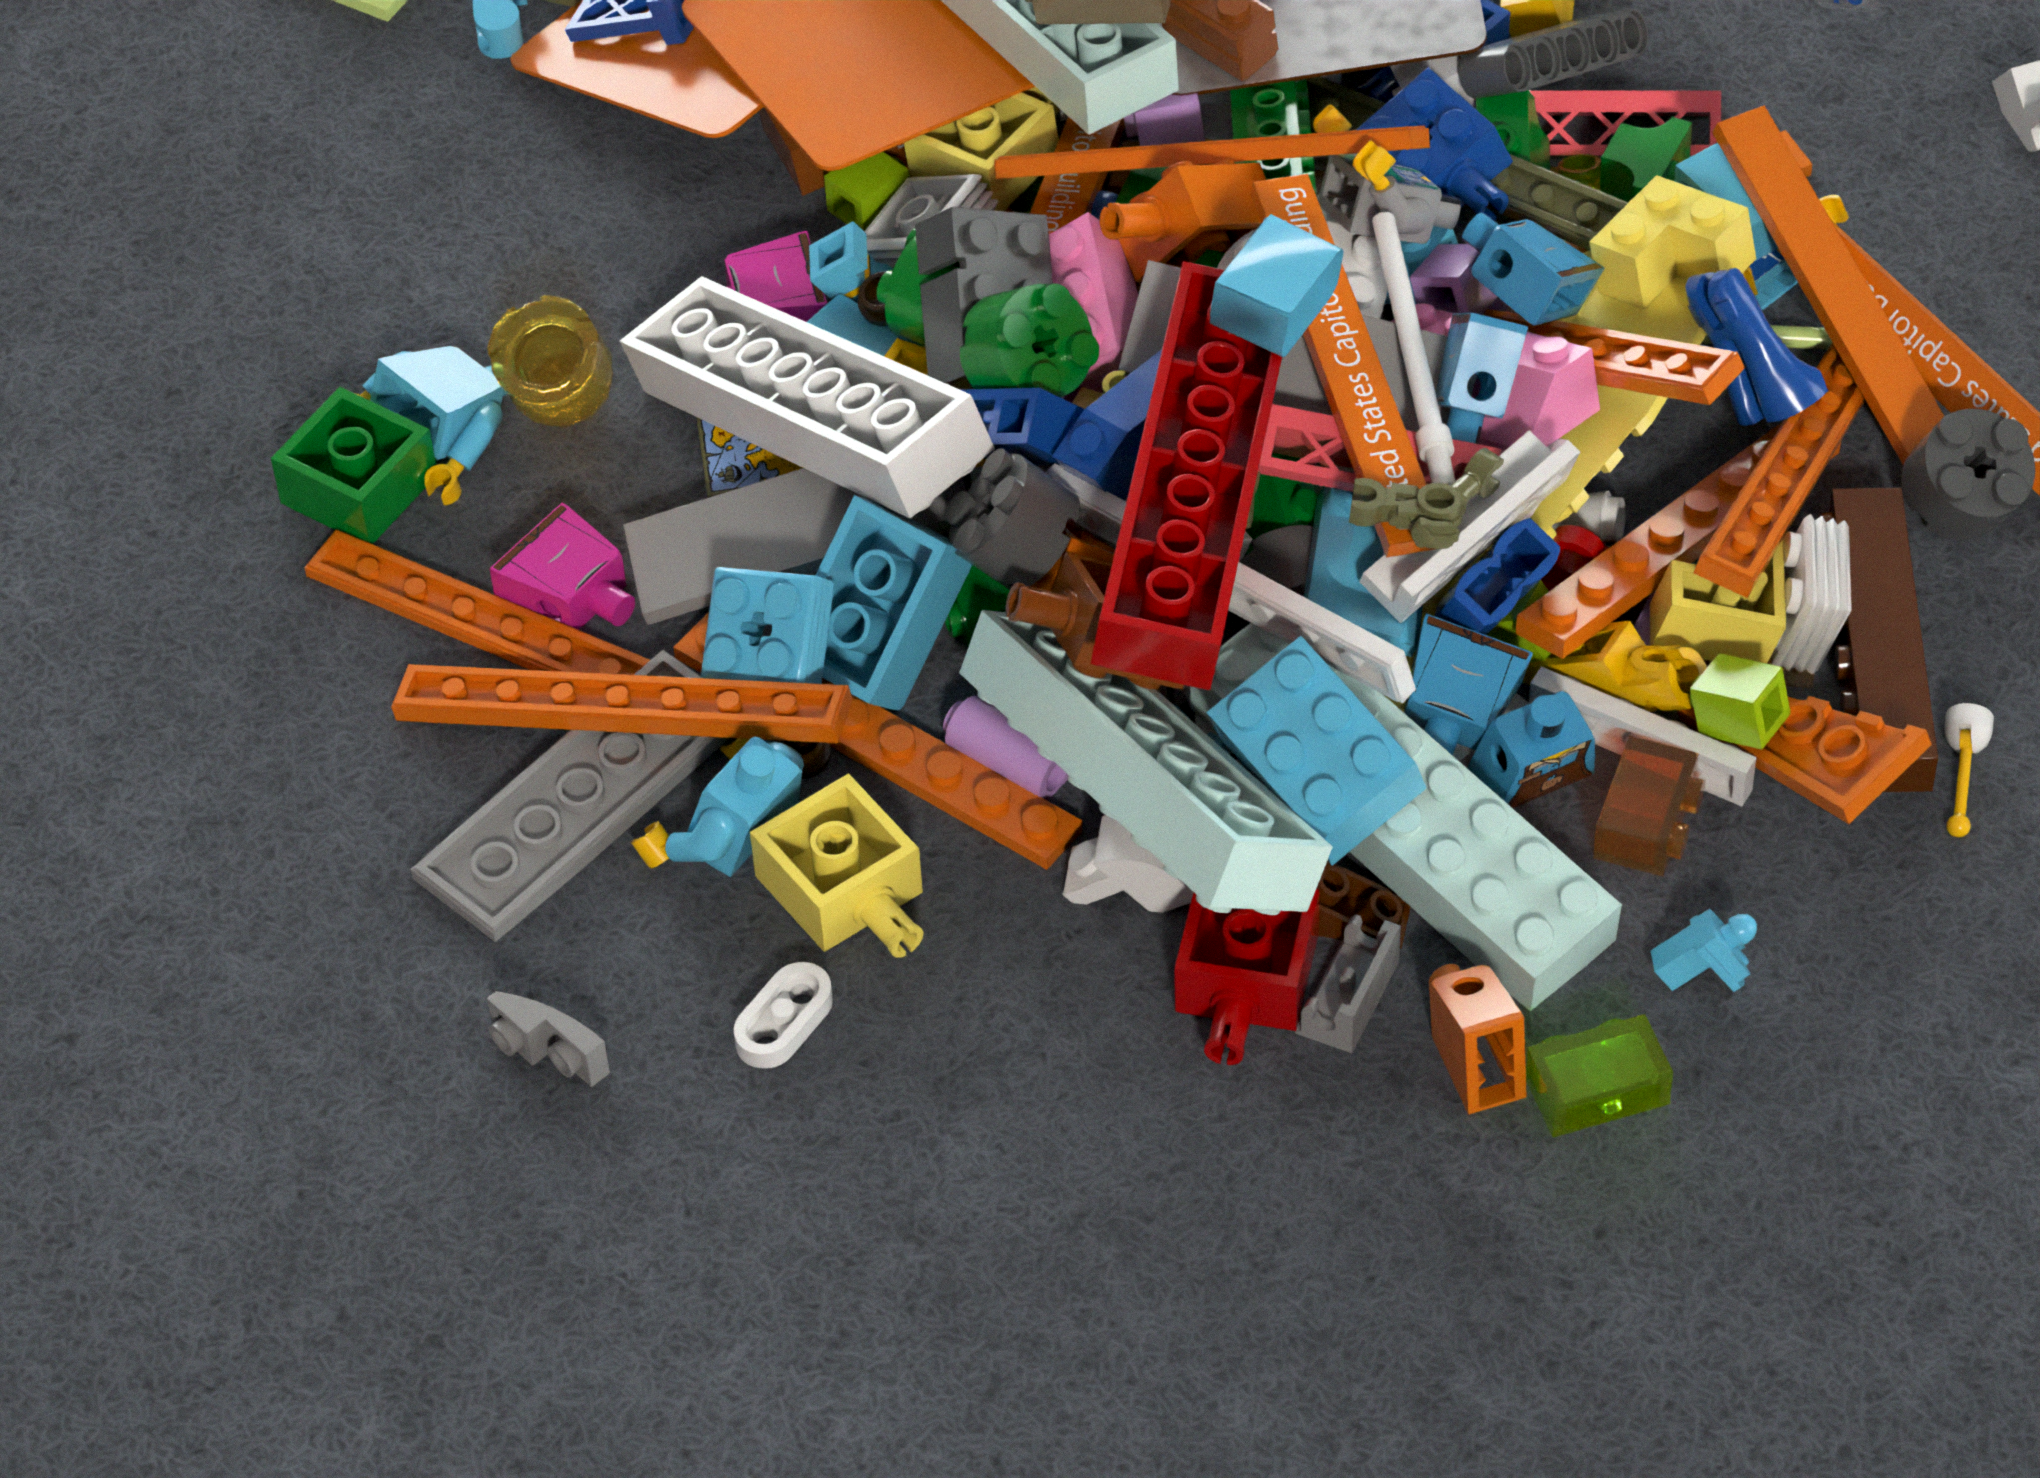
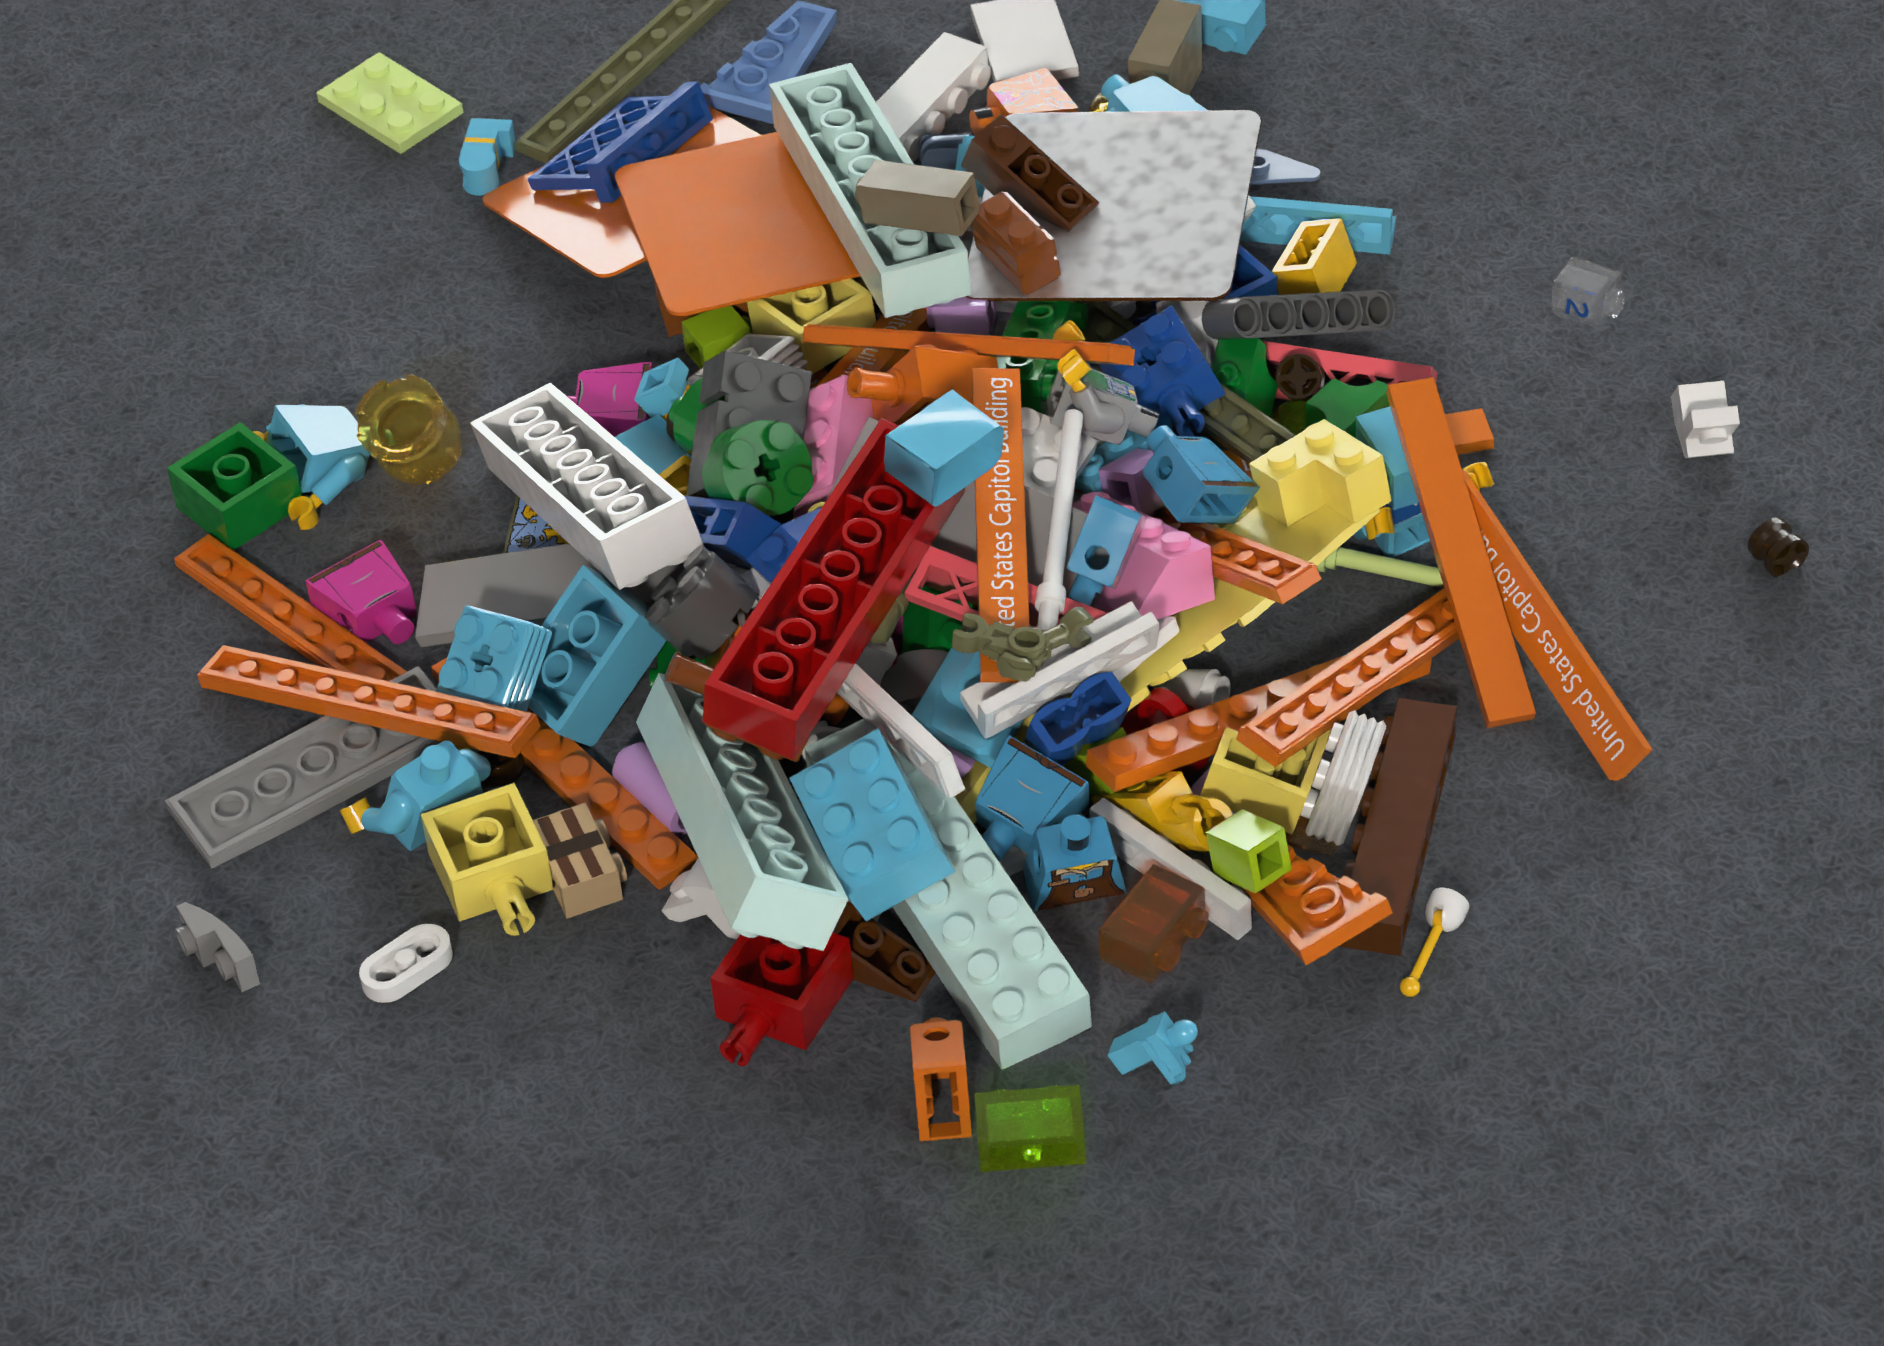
camera: 15 degrees right, 5 degrees down
light grey hinge [1295,914,1401,1053] -> none
blue piece [1685,268,1828,426] -> none
dark grey brick [1901,409,2035,540] -> none
none -> tan brick [533,803,627,919]
none -> dark brown wheel [1275,354,1326,403]

